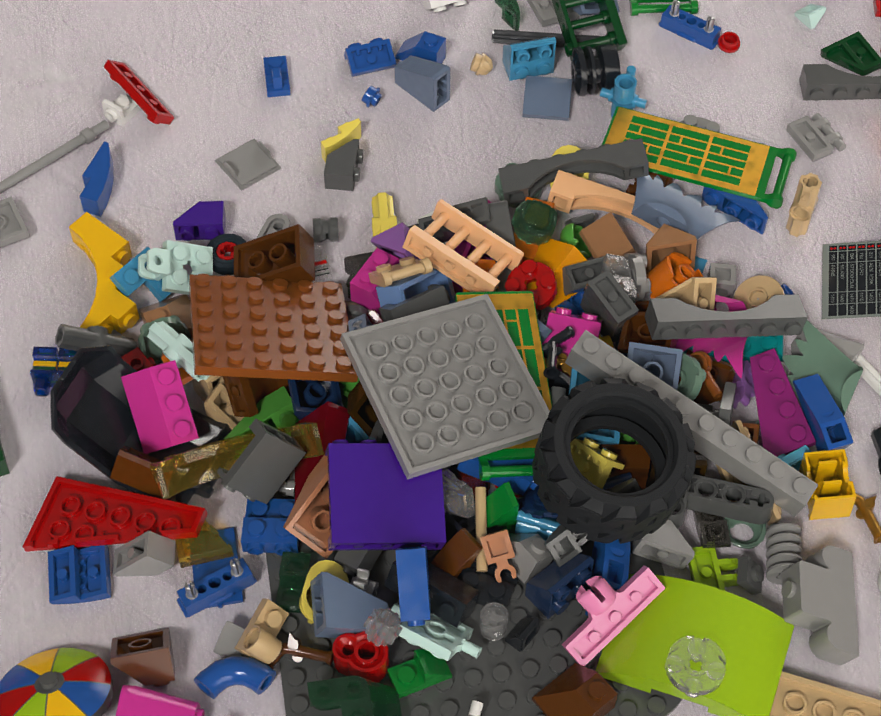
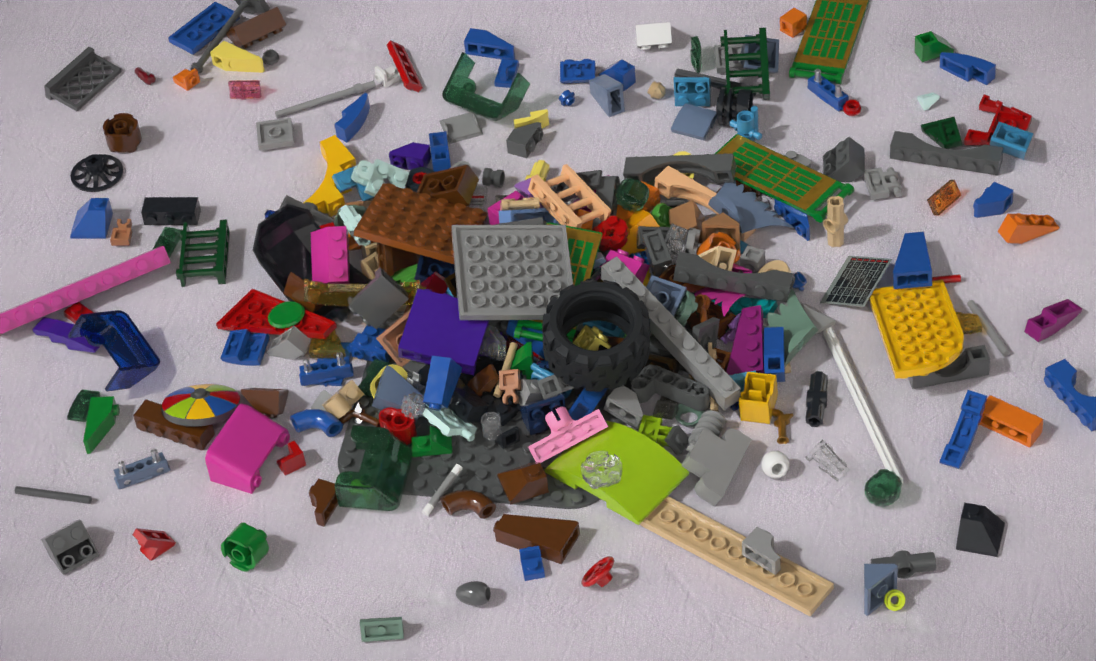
camera: 25 degrees right, 10 degrees down
none -> green piece [268,301,305,328]
none -> blue slope [429,131,451,172]
none -> clear green windscreen [442,52,530,121]
none -> blue slope [464,28,515,60]
none -> dark grey slope [823,137,865,182]

